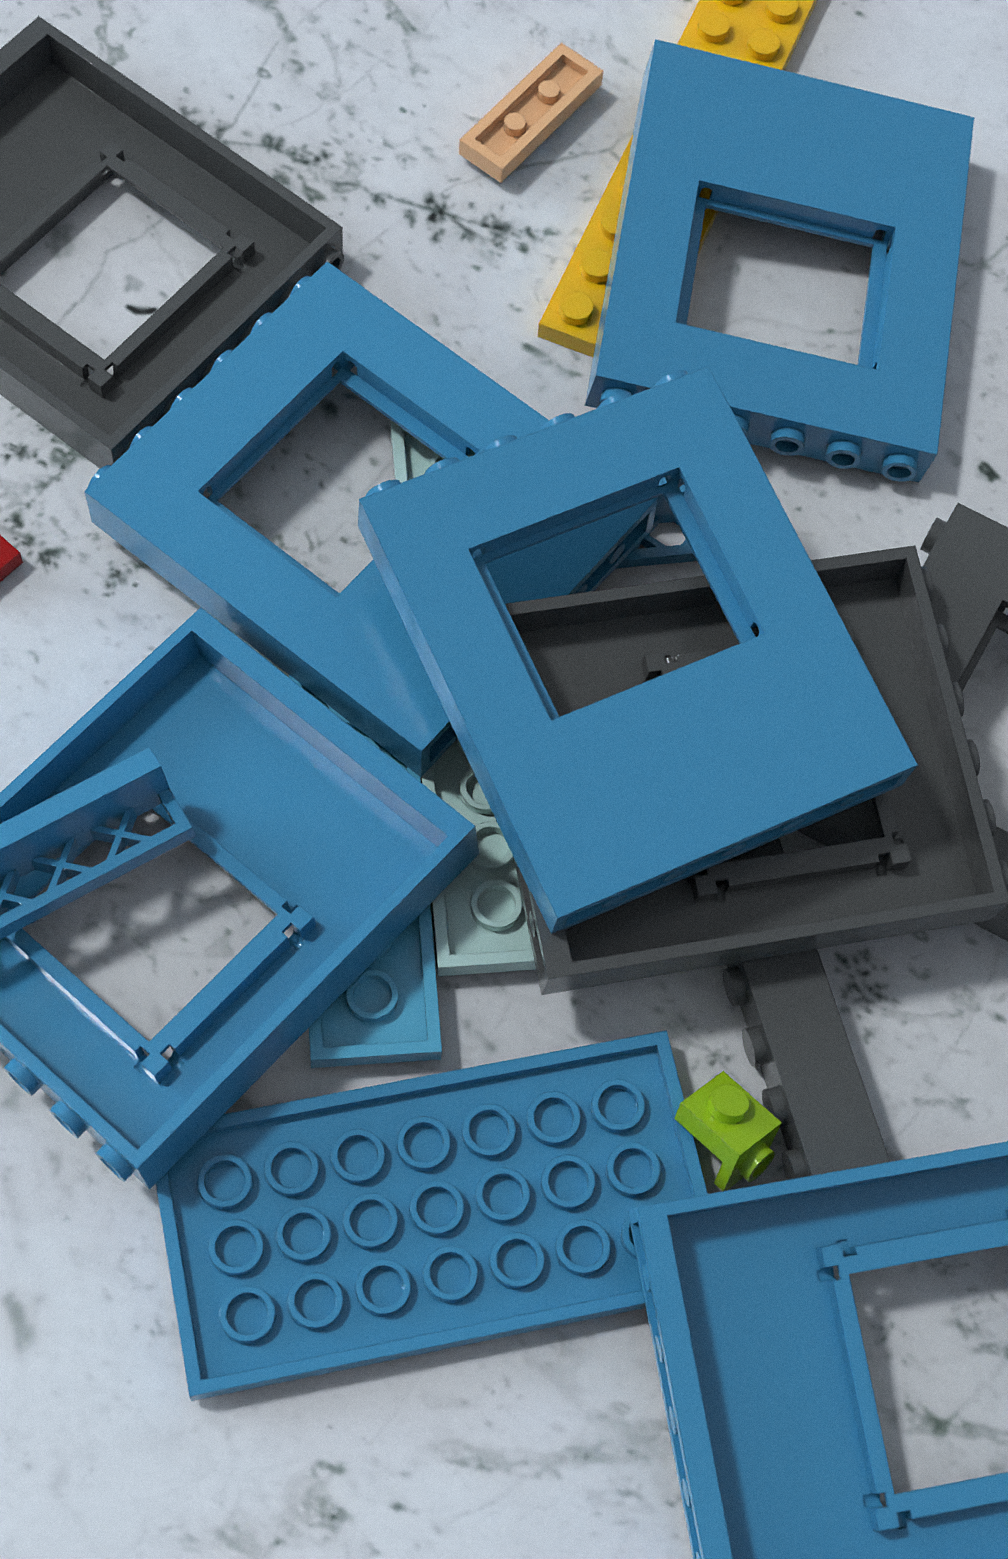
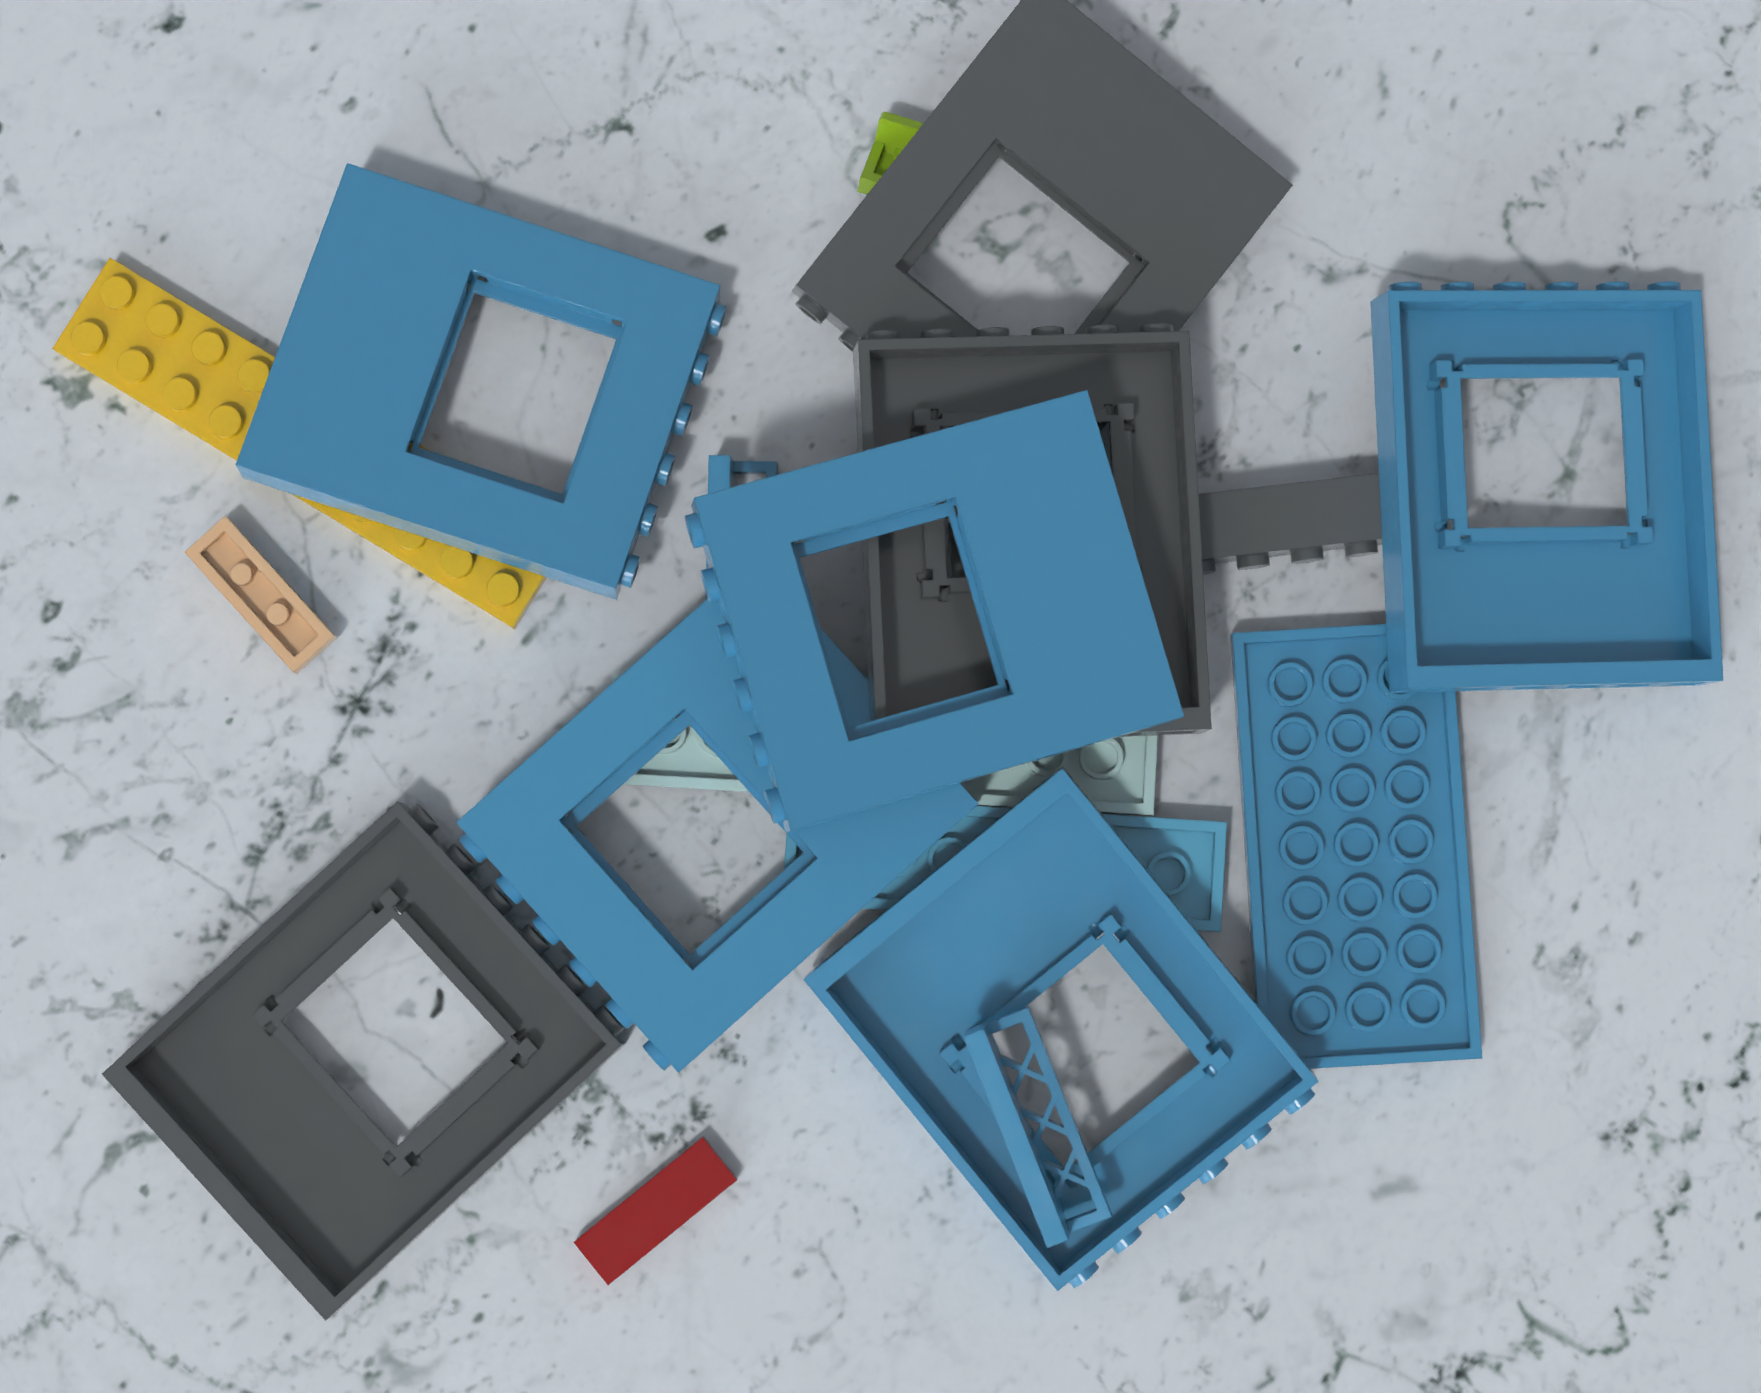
camera: 75 degrees left, 20 degrees up
lime bracket [674,1071,782,1191] -> none

